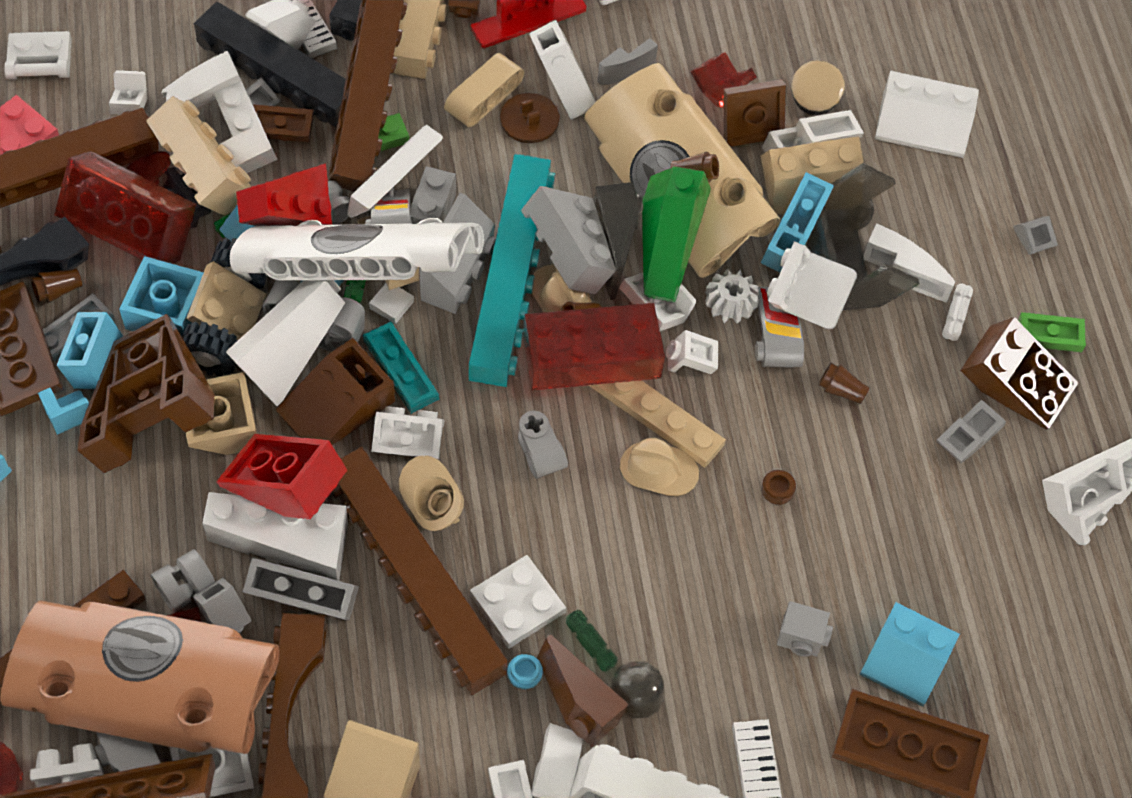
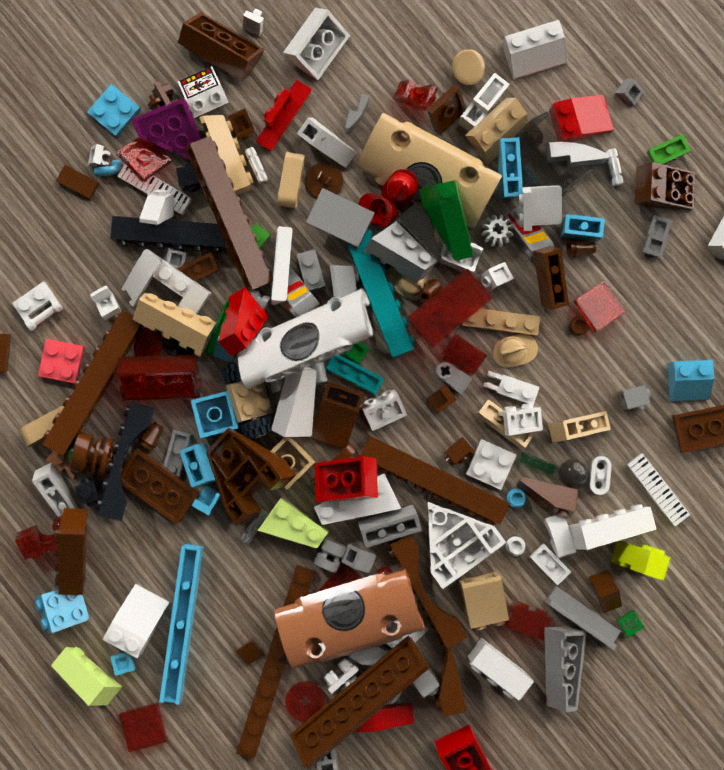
camera: 25 degrees left, 25 degrees up
tan piece [399,455,464,531] -> none
reddish brown cone [670,151,720,183] -> none
none -> light grey axle [240,509,269,544]
none -> white axle [245,147,268,184]
none -> yellowish green wedge [258,498,329,548]
none -> light grey tile [306,188,375,248]
none -> green tile [343,342,370,365]
none -> red piece [358,193,399,228]
none -> red piece [381,169,418,209]
none -> reddish brown panel [426,384,457,414]
none -> white wedge [428,502,506,589]
none -> clear red brick [441,333,487,376]
none -> reddish brown brick [444,437,475,466]
none -> tan plate [476,399,534,450]
none -> white hinge [483,371,539,405]
none -> white bracket [498,404,543,436]
none -> white plate [506,536,525,556]
none -> reddish brown brick [533,246,569,310]
none -> tan slope [548,411,611,443]
none -> slope [549,95,614,142]
none -> medium azure brick [560,214,605,242]
none -> clear red tile [573,281,626,333]
none -> white plate [589,456,611,495]

